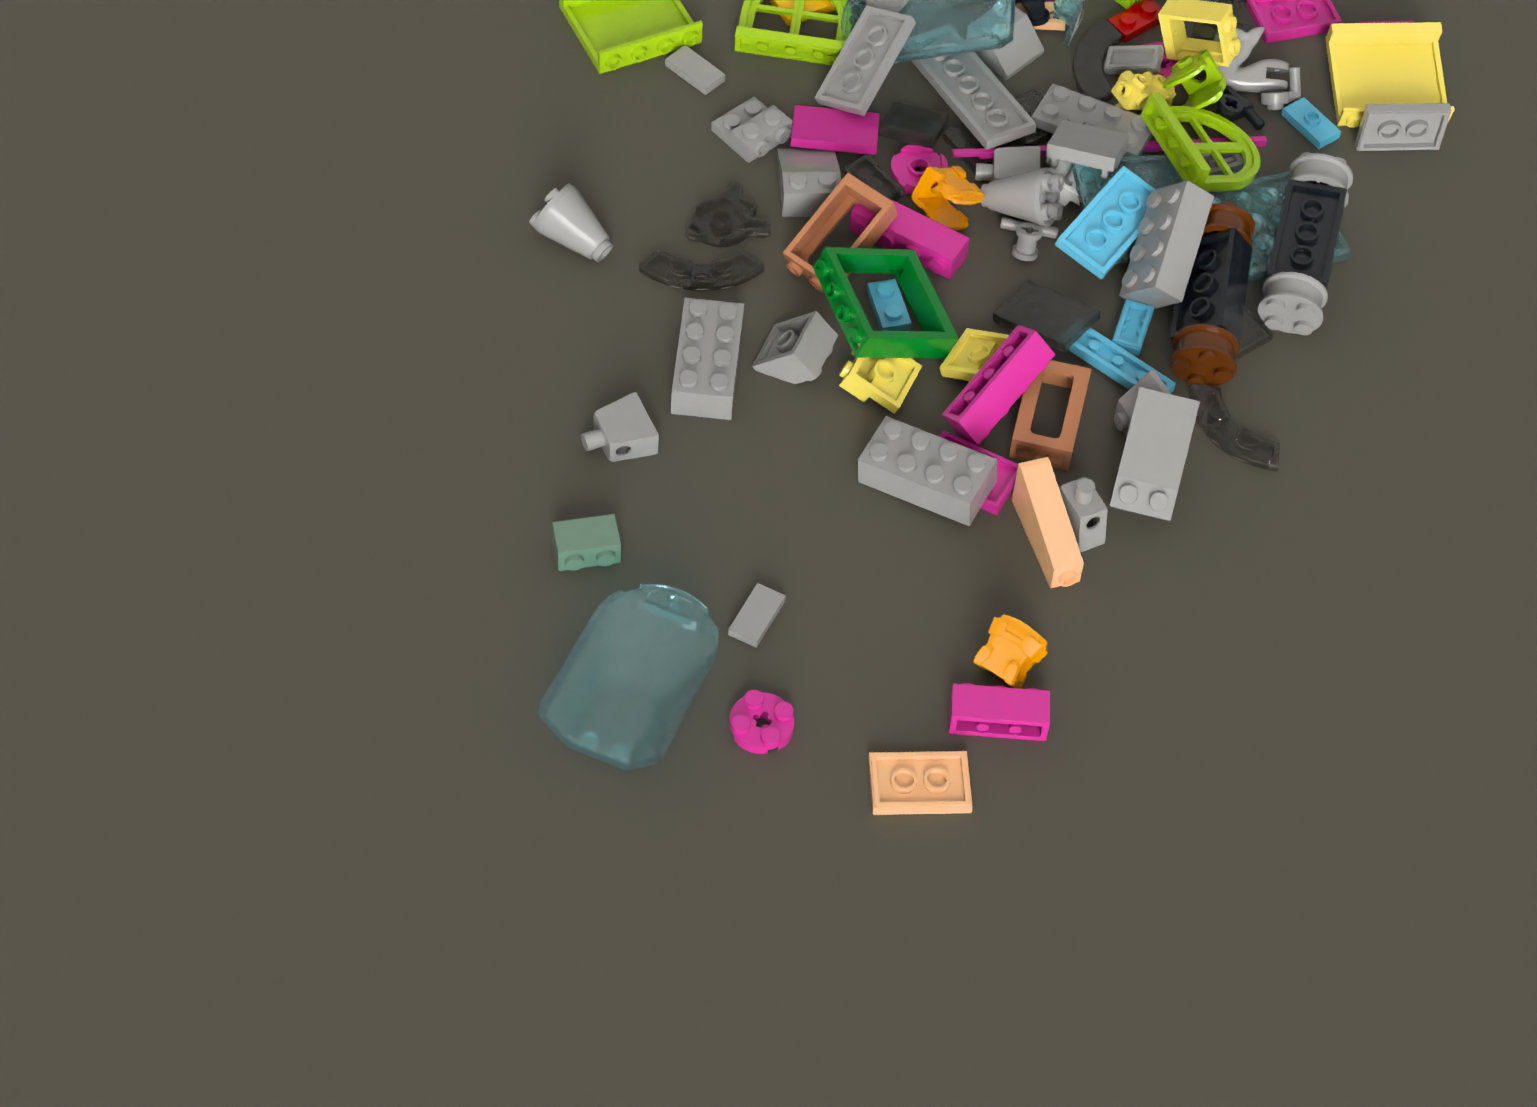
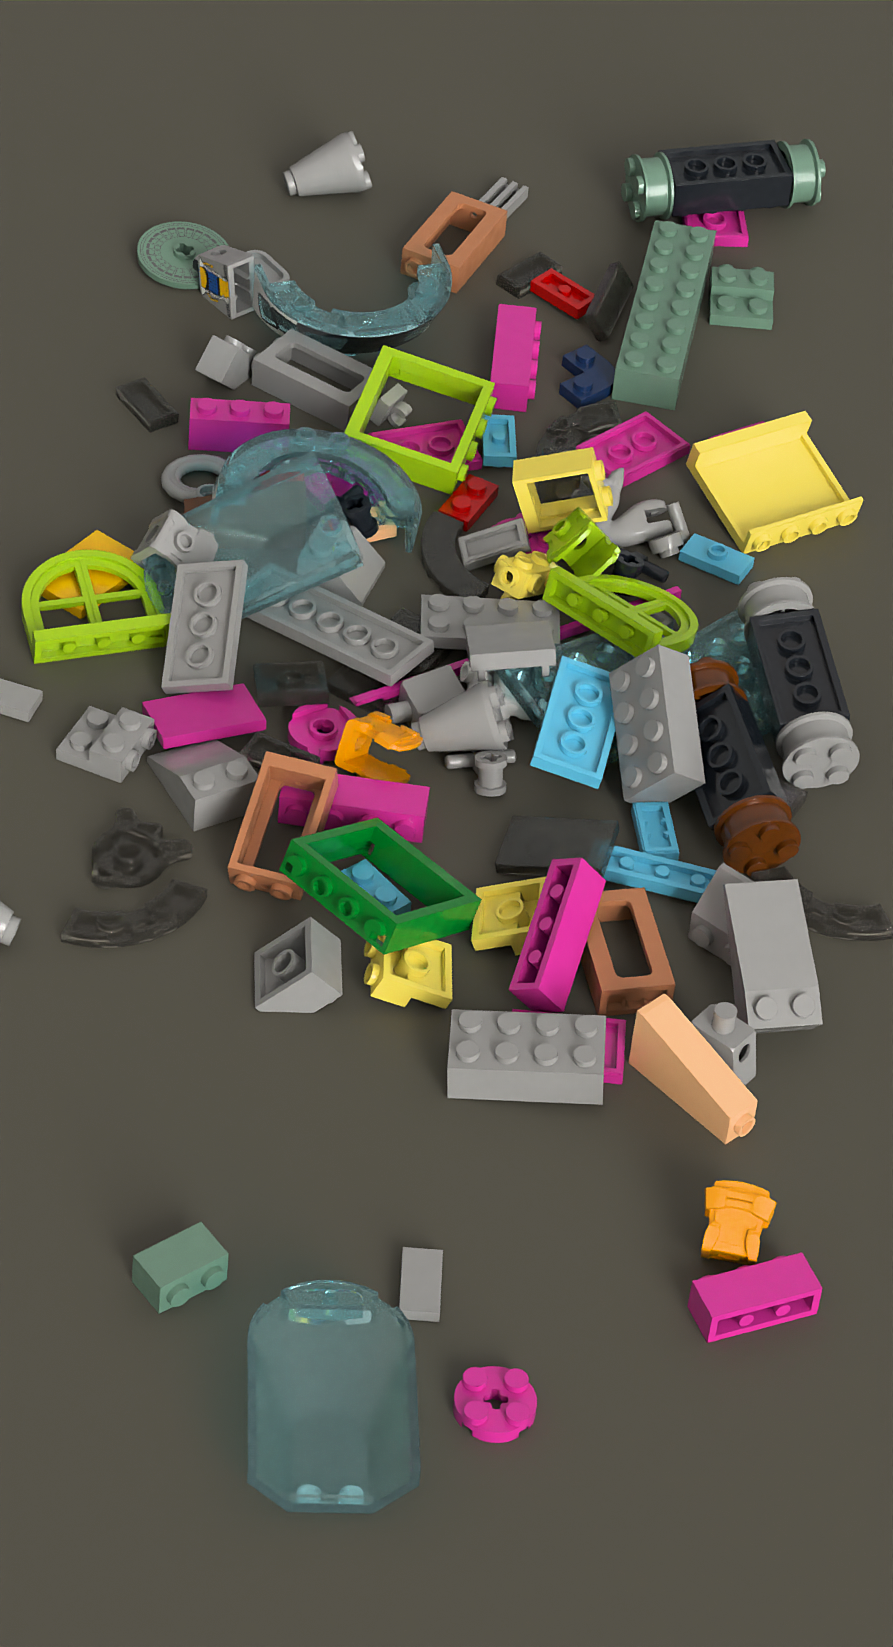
camera: 25 degrees left, 10 degrees down
light grey torso [581,392,659,462] -> none
light grey brick [671,297,744,420] -> none
light nougat tile [868,751,973,815] -> none
light grey tile [1355,103,1452,151] -> none

